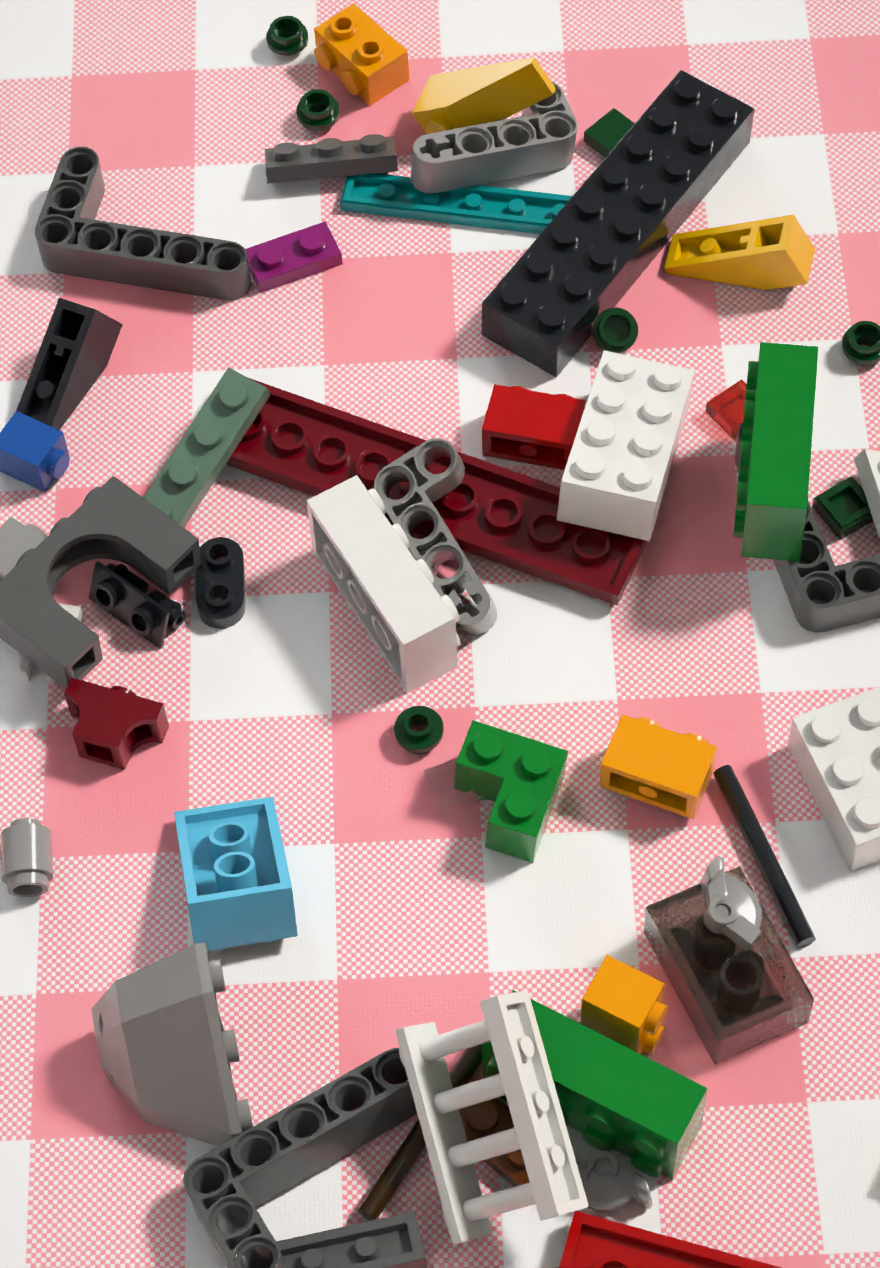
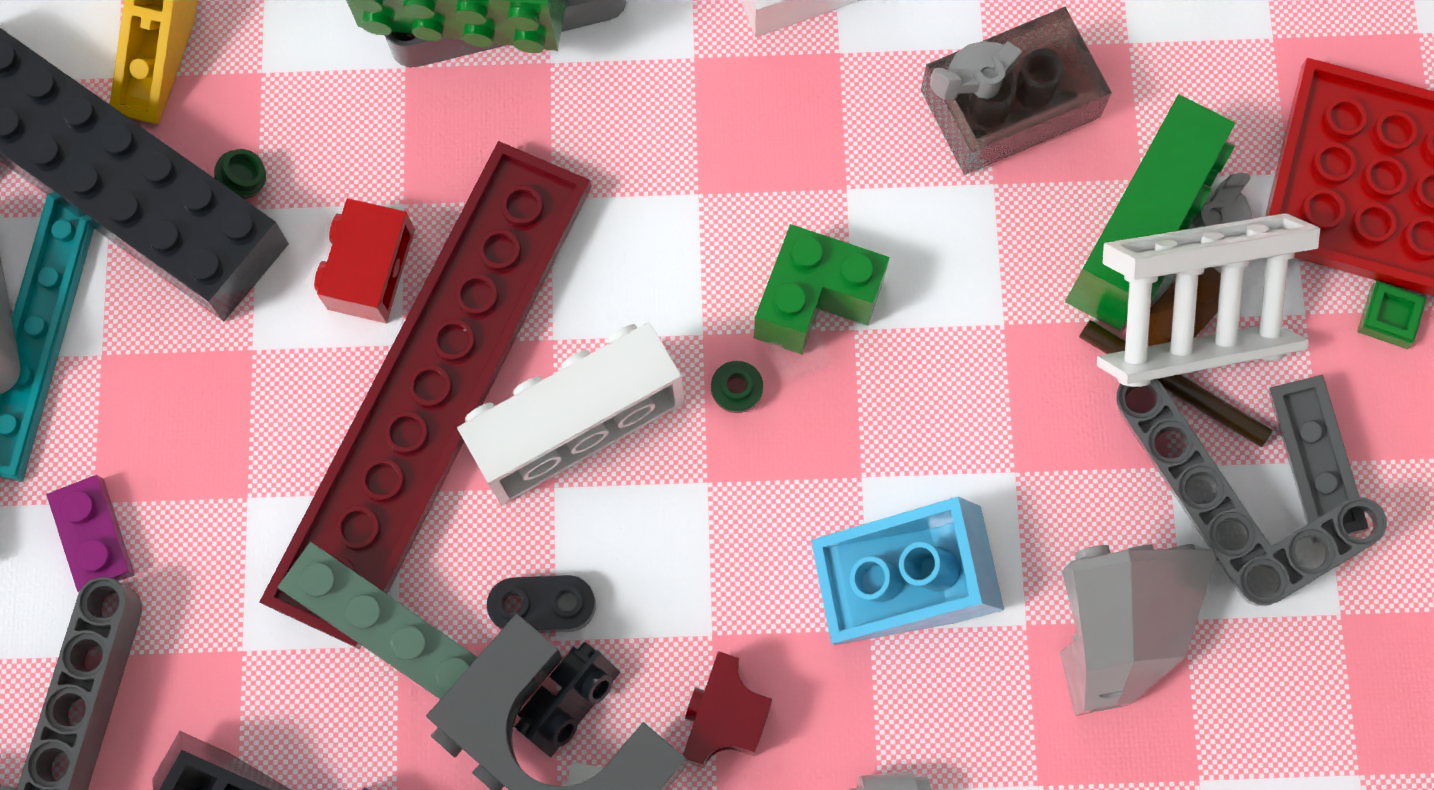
camera: 90 degrees left, 15 degrees up
light grey beam [374,438,497,635] -> none
white brick [557,350,695,541] -> none
light orange brick [581,955,668,1055] -> none
light orange brick [600,714,717,820] -> none
clear red tile [705,379,746,442] -> none
black bar [713,765,816,948] -> none

